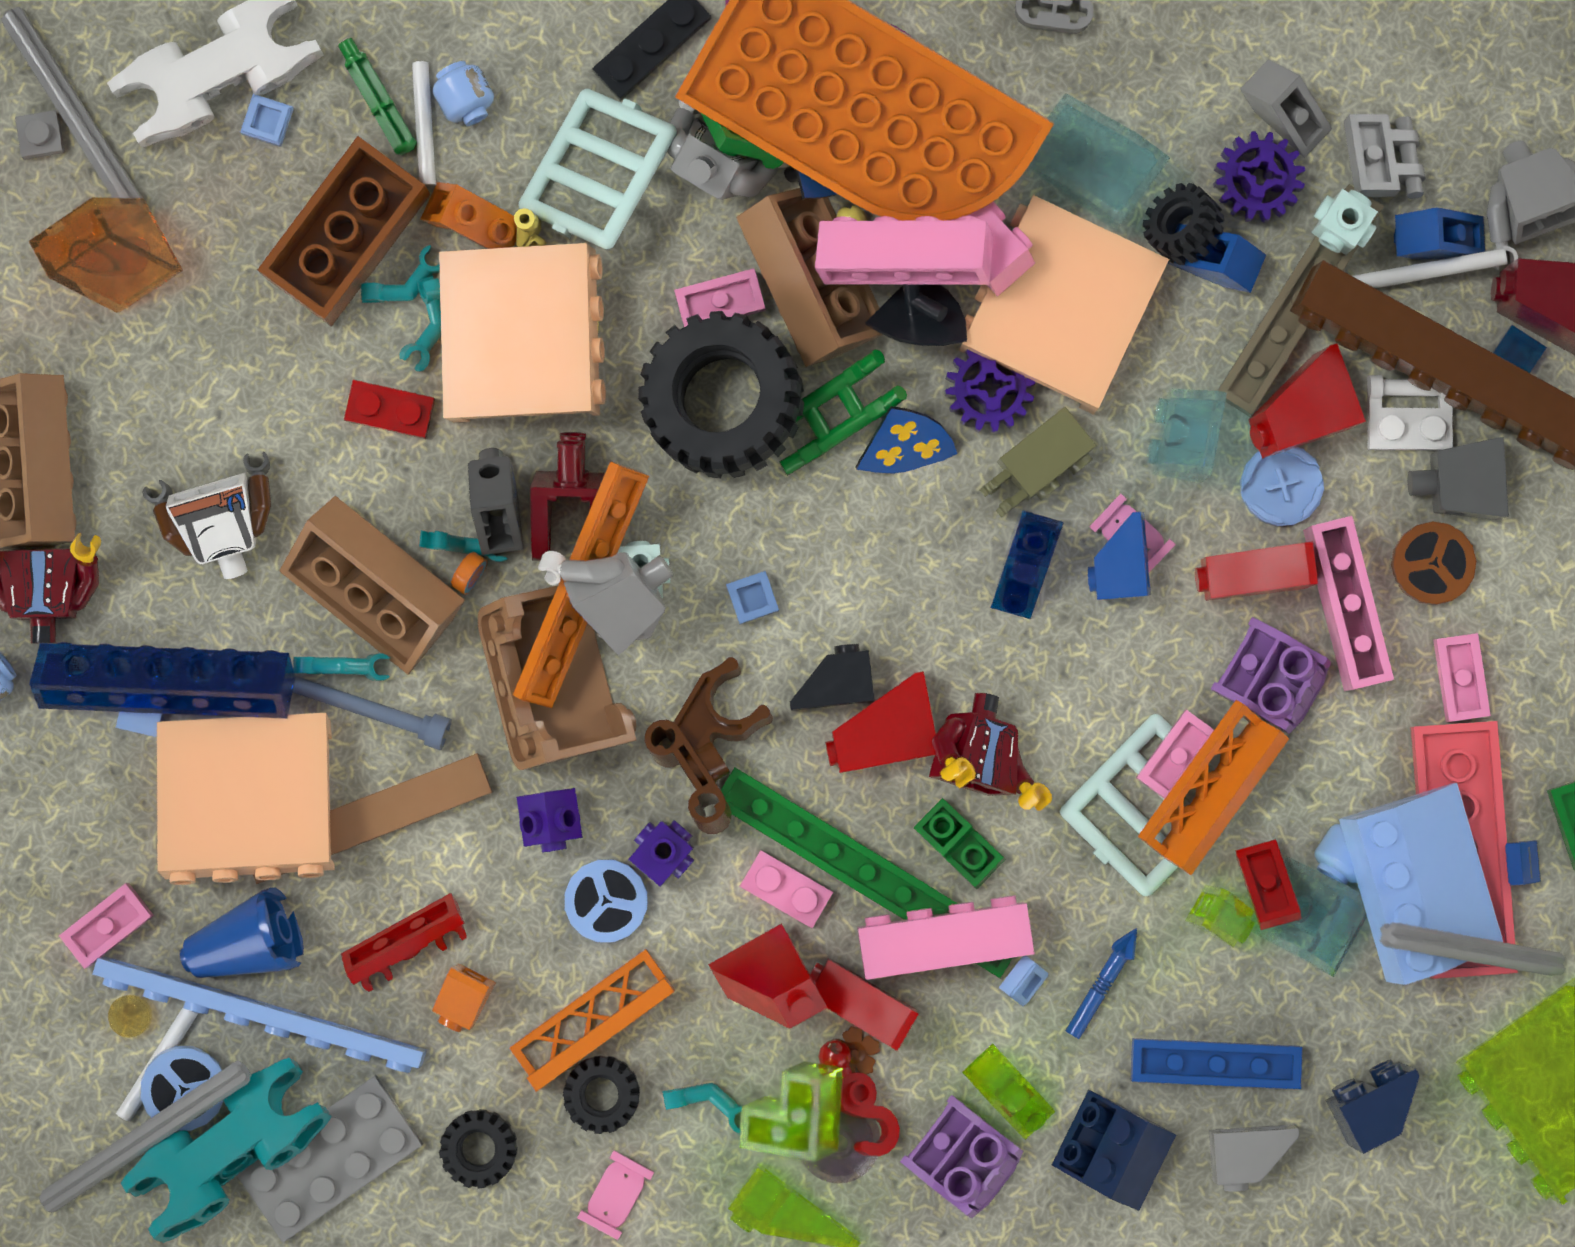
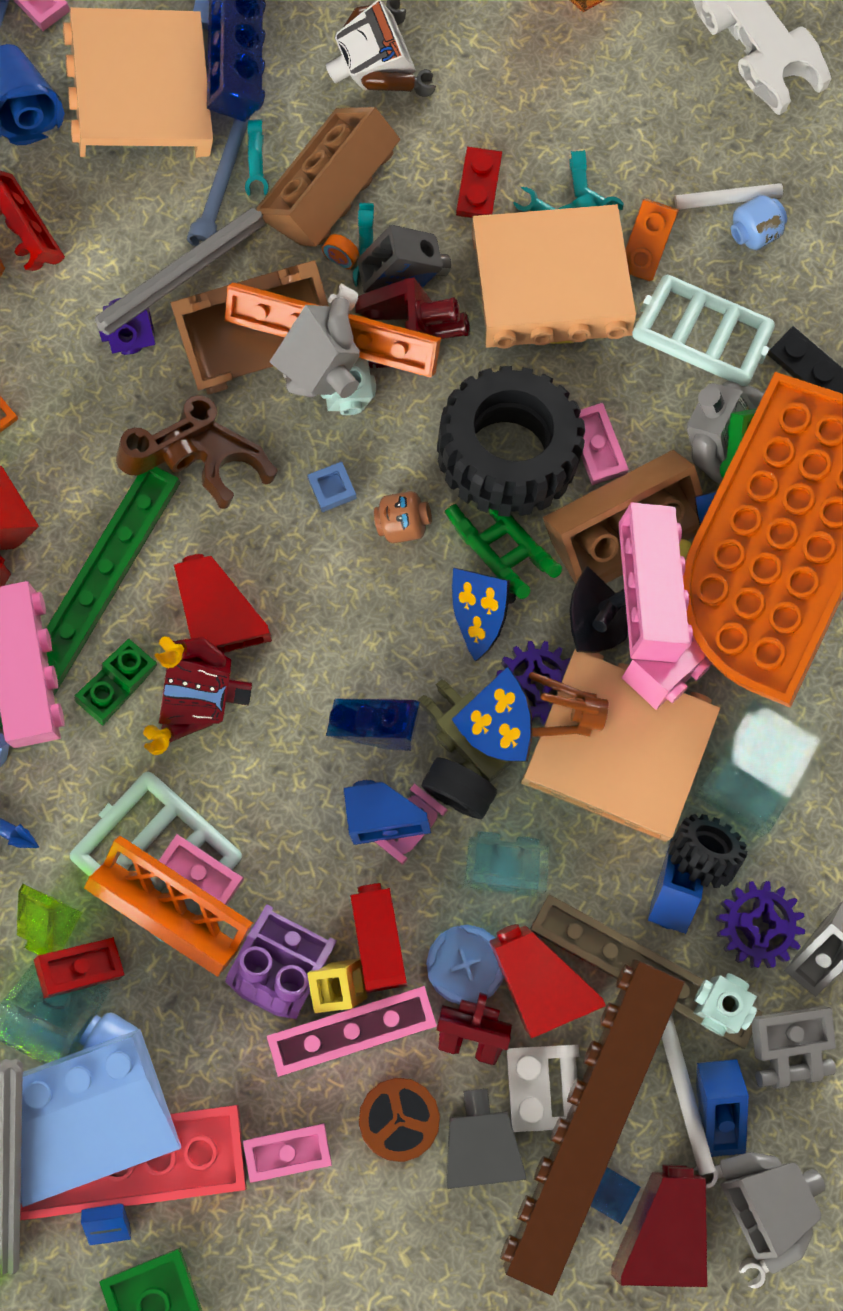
camera: 90 degrees right, 10 degrees down
light blue tile [240,94,294,147] -> none
medium nougat tile [253,753,493,884] -> none
dark orange brick [257,136,431,327] -> none
green piece [338,38,417,155] -> none
light yellow arm [514,208,546,247] -> none
light blue tile [565,859,648,942] -> none
dark purple brick [628,820,694,887] -> none
bright pink plate [740,850,833,928] -> none
black slope [790,644,875,711] -> none
none -> light grey axle [95,208,265,335]
none -> light yellow brick [307,958,368,1013]
none -> nougat head [374,491,432,543]
none -> black tyre [421,757,497,819]
none -> dark red hips [436,992,512,1065]
none -> blue shield [452,667,532,762]
none -> dark orange plant [529,672,609,737]

